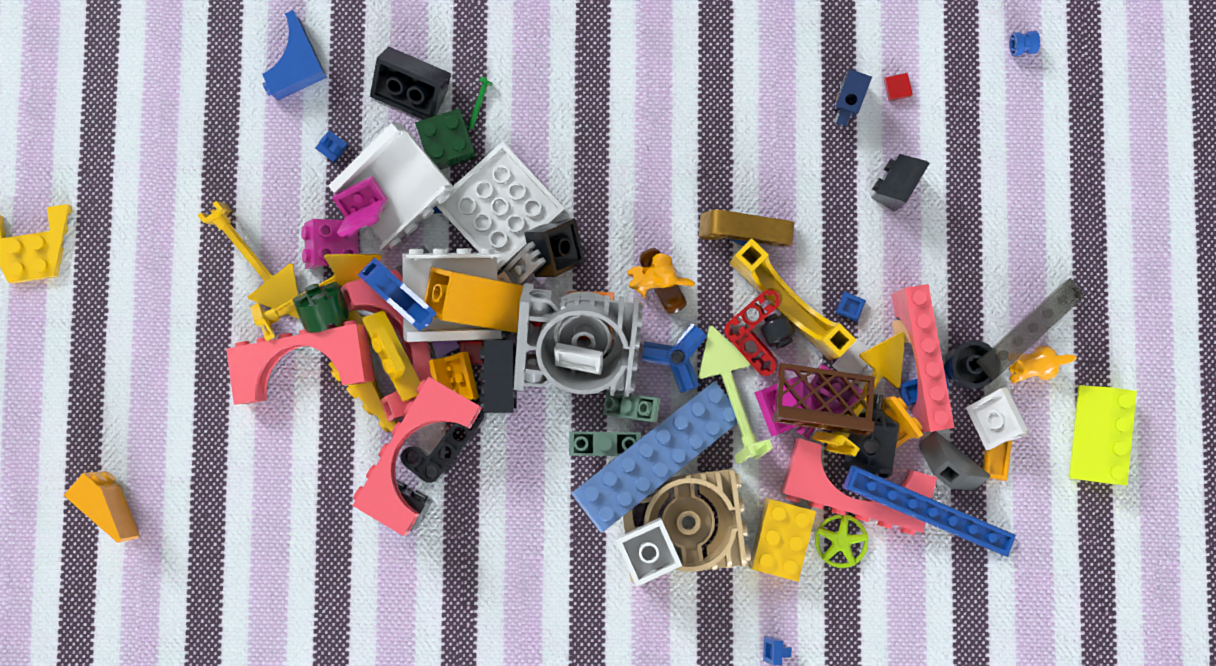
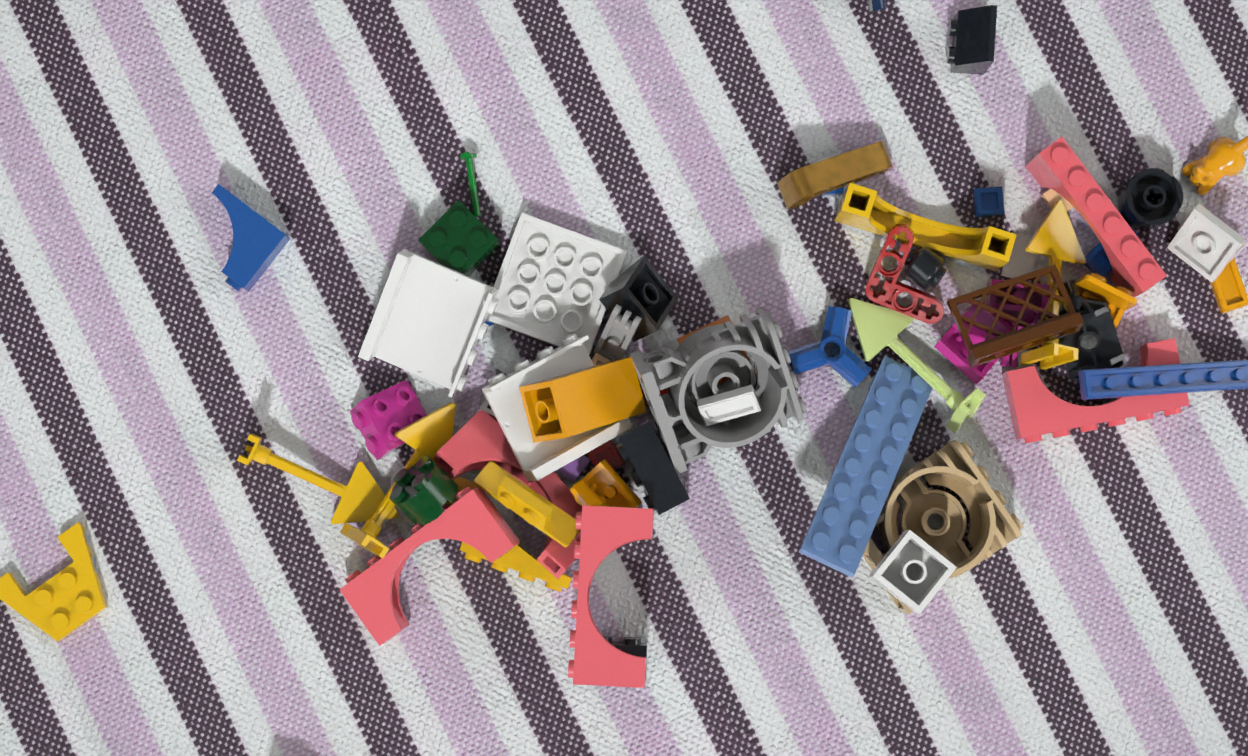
camera: 25 degrees left, 0 degrees up
blue tile [315,130,349,163] -> none
dark pink bracket [332,176,388,237] -> none
blue arch [358,258,437,331] -> none
black slope [370,46,451,120] -> none
black beam [400,405,487,483] -> none
sand green slope [569,431,641,456] -> none
sand green slope [603,391,660,423] -> none
light orange animal [627,253,695,298] -> none
reddish brown piece [639,248,687,314] -> none
yellow brick [749,498,816,582] -> none
blue tile [763,637,792,665] -> none
lime wheel [815,514,869,568] -> none
dark grey slope [919,431,990,491] -> none
clear smoke tile [976,278,1086,380] -> none

